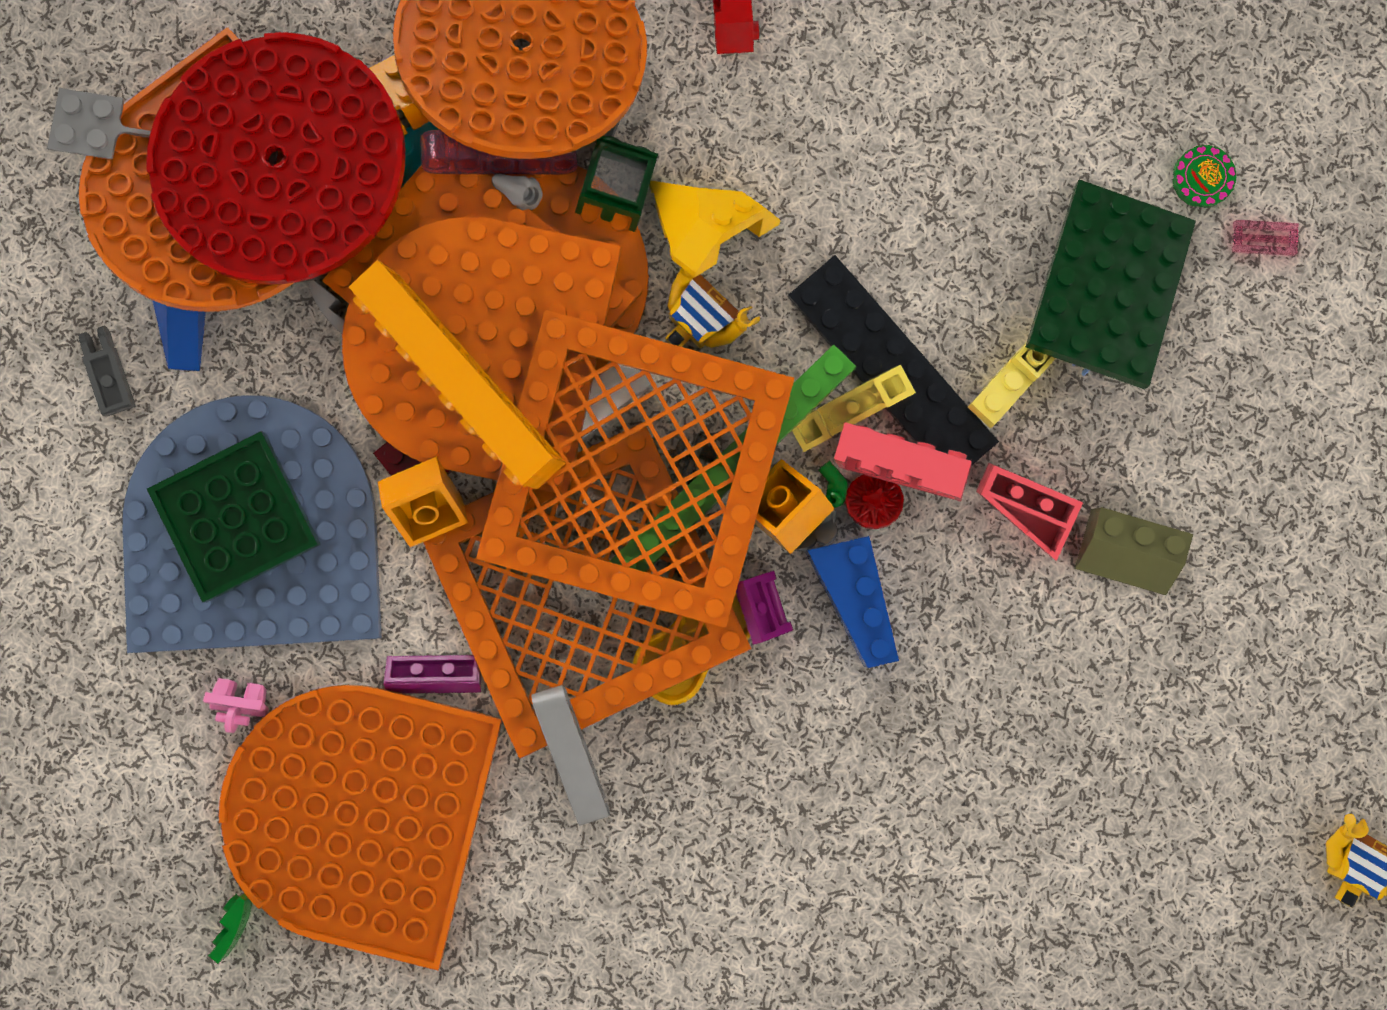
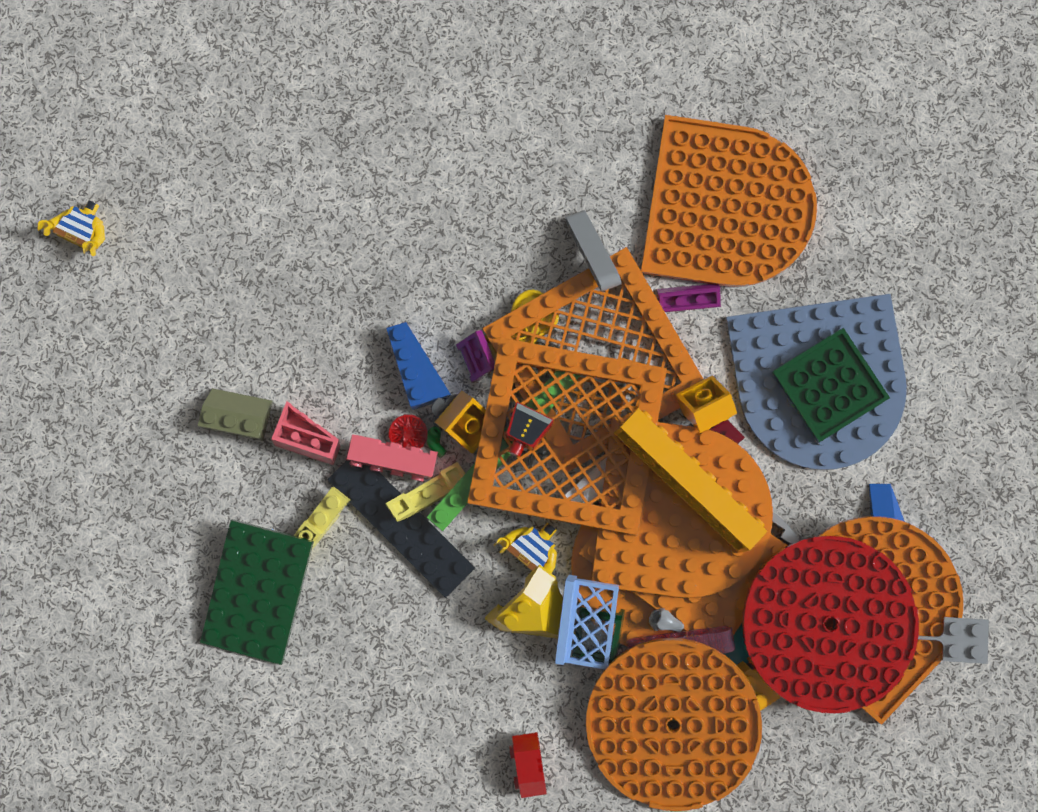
camera: 175 degrees left, 5 degrees down
dark grey hinge [78,326,136,417] -> none
bright pink hips [203,678,269,733] -> none
green slope [208,894,253,964] -> none
green tile [1172,145,1237,208] -> none
clear pink tile [1232,220,1299,256] -> none
none -> torso [506,402,554,457]
none -> light blue fence [555,575,619,669]

